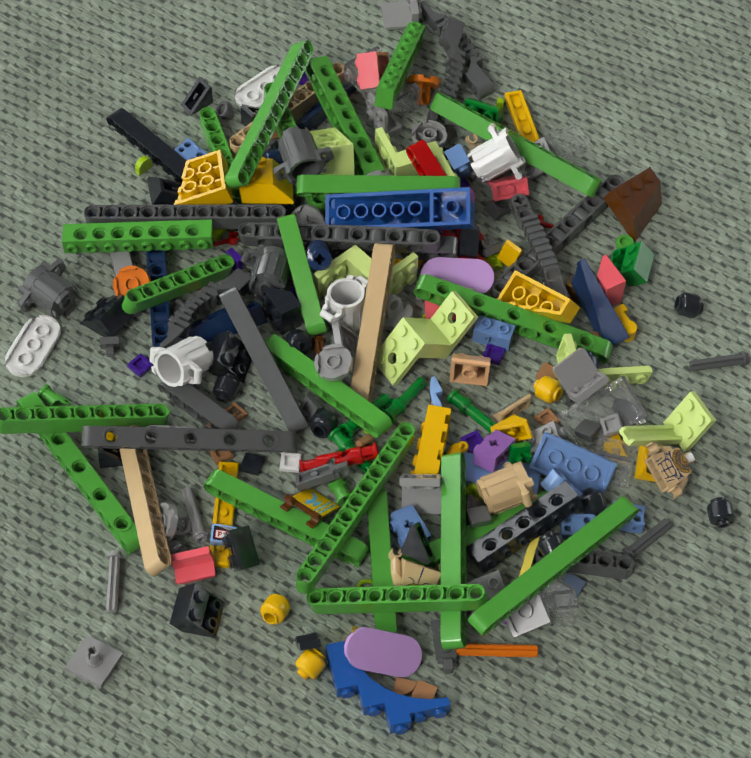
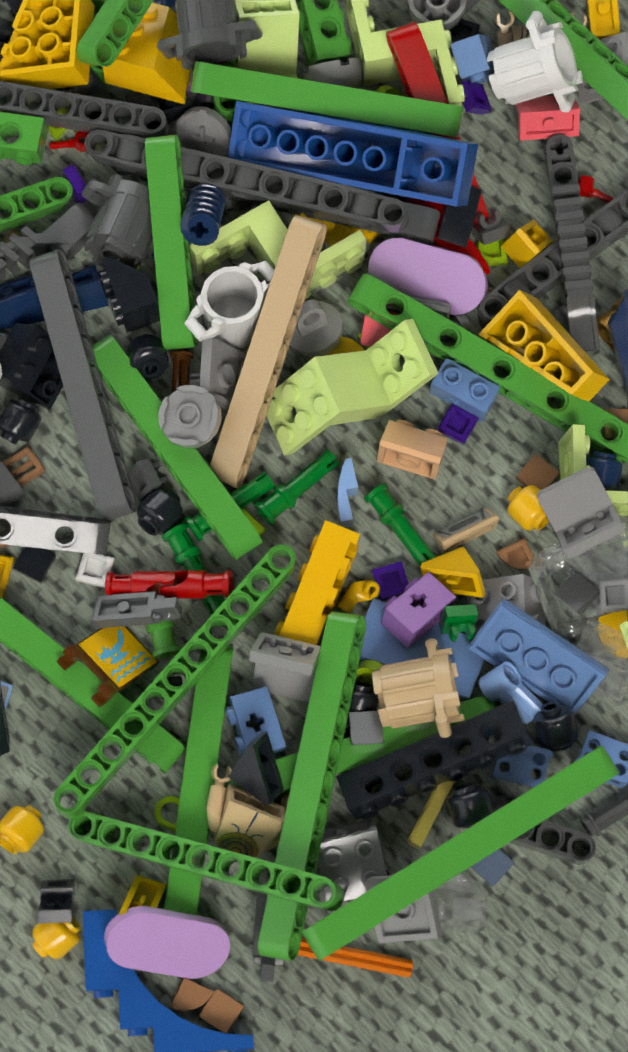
camera: 10 degrees right, 20 degrees up
medium nougat tile [356,434,375,448] -> none
dark grey slope [484,200,512,221] -> none

